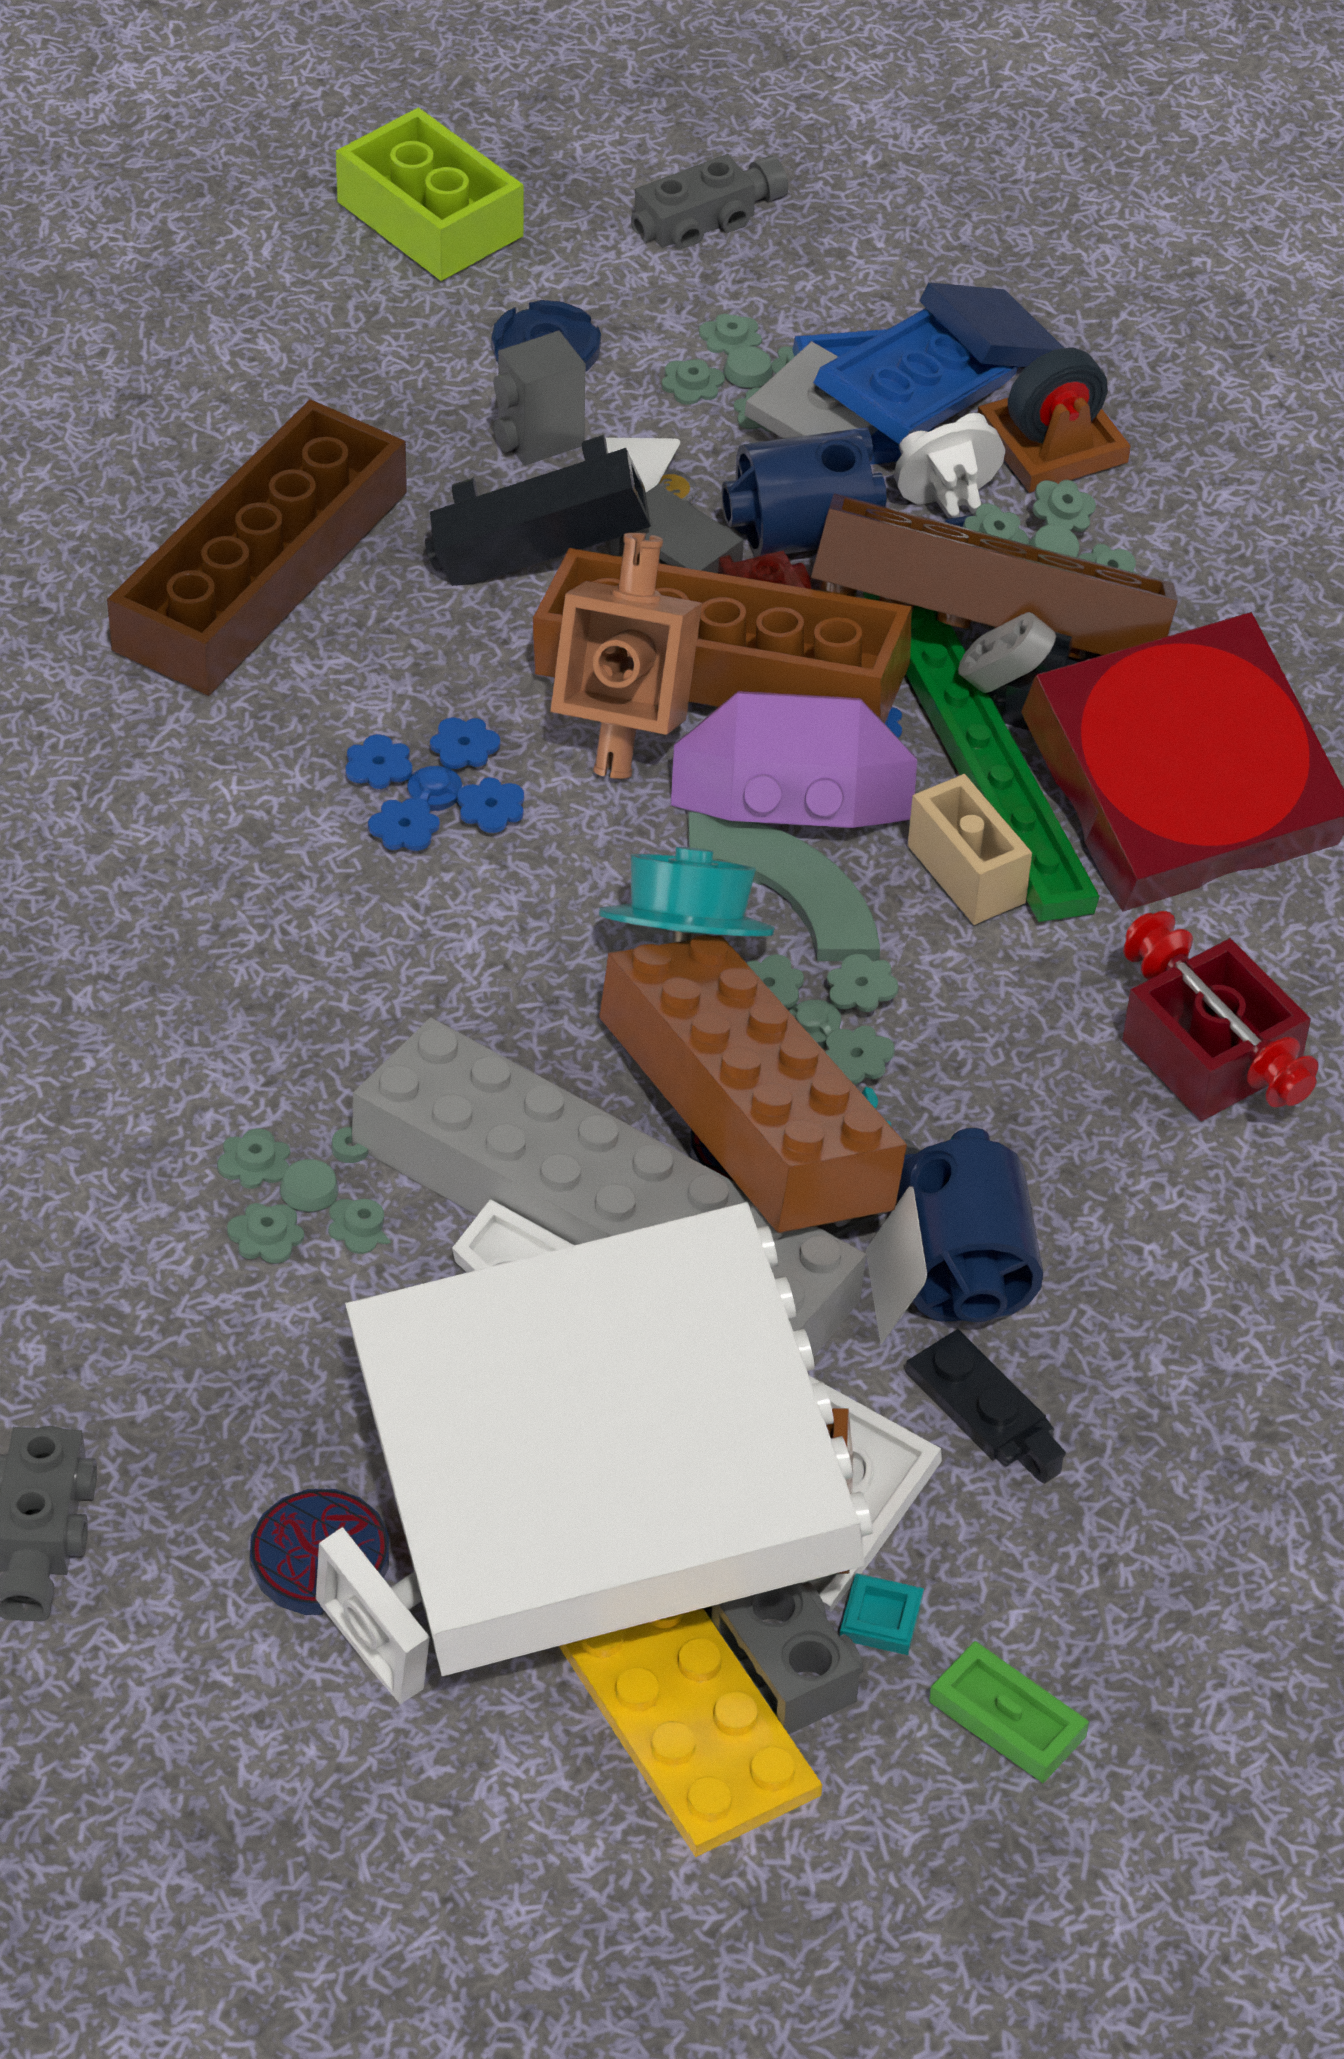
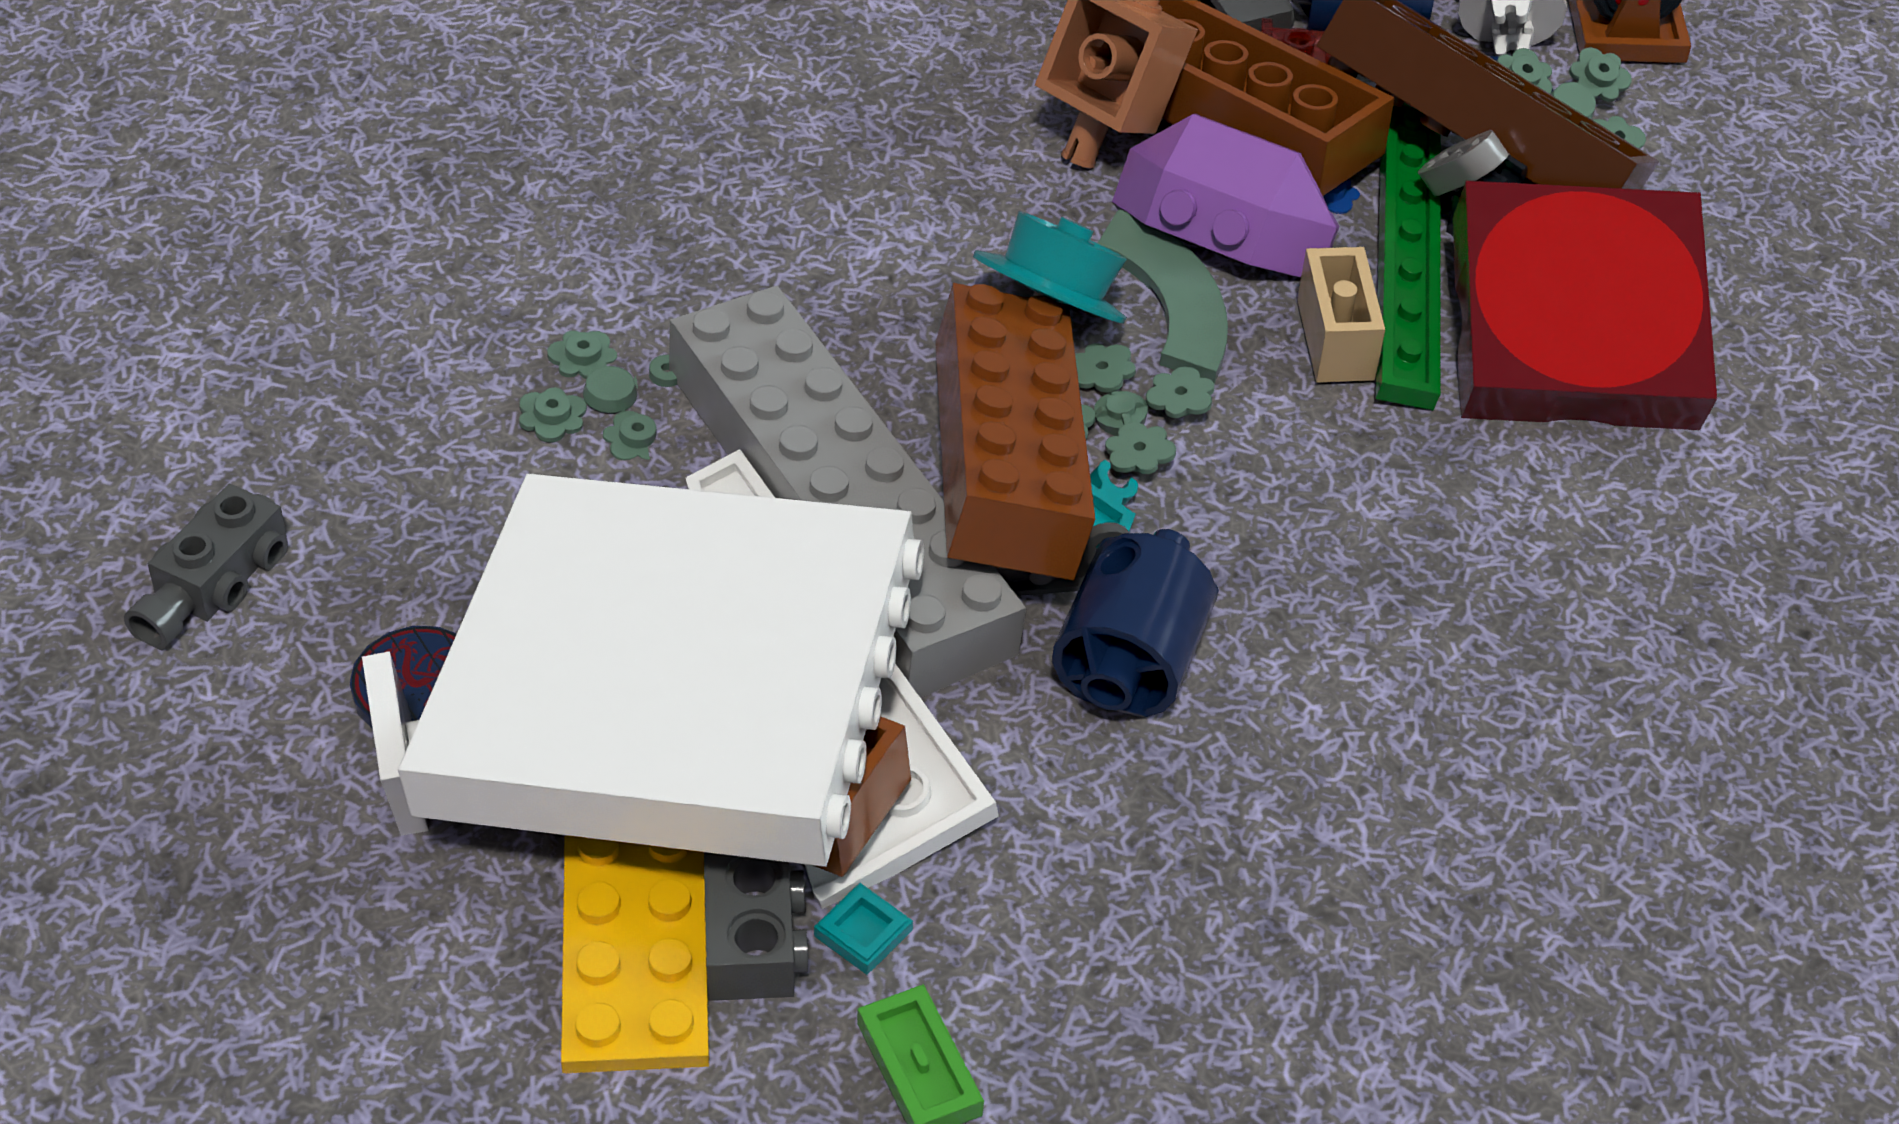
camera: 25 degrees right, 0 degrees up
blue plant [345,717,524,851] -> none
white sticker [866,1187,927,1345] -> none
black hinge [905,1329,1066,1484] -> none
dark red brick [1122,911,1319,1122] -> none

